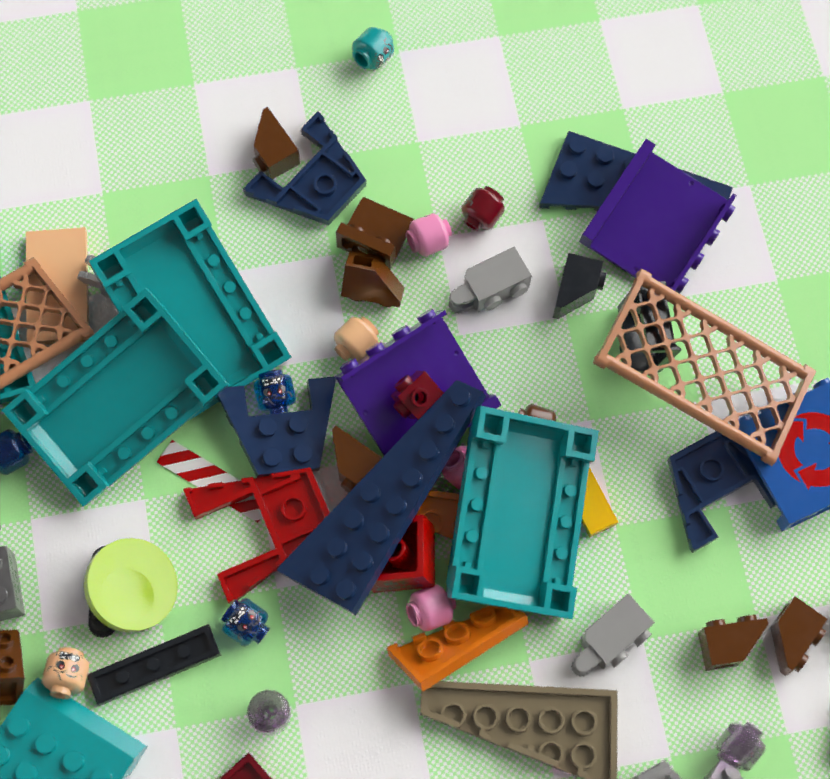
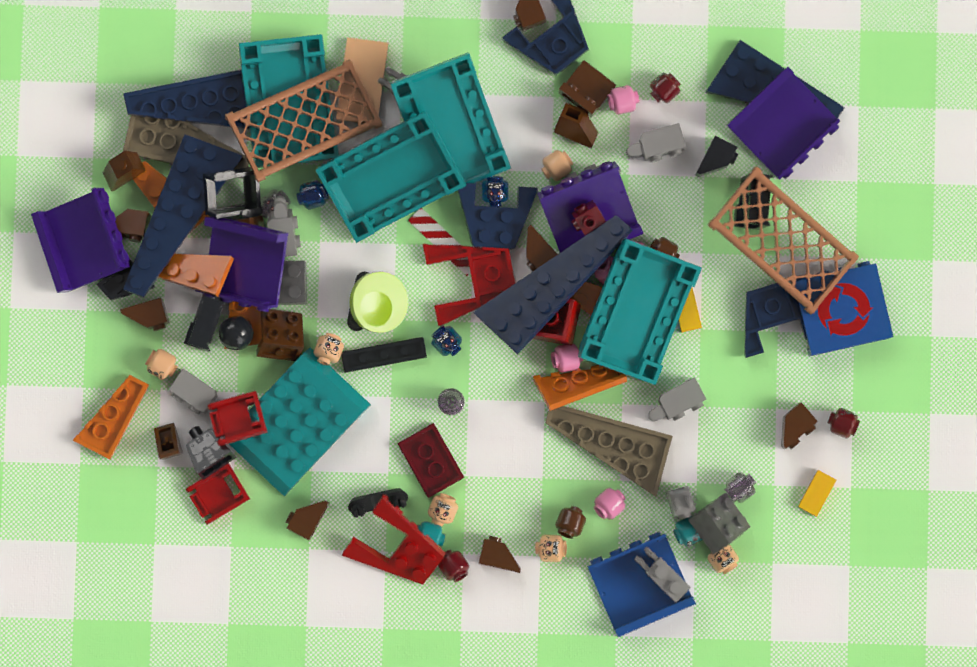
camera: 15 degrees right, 15 degrees up
reddish brown slope [698,615,768,671] -> none

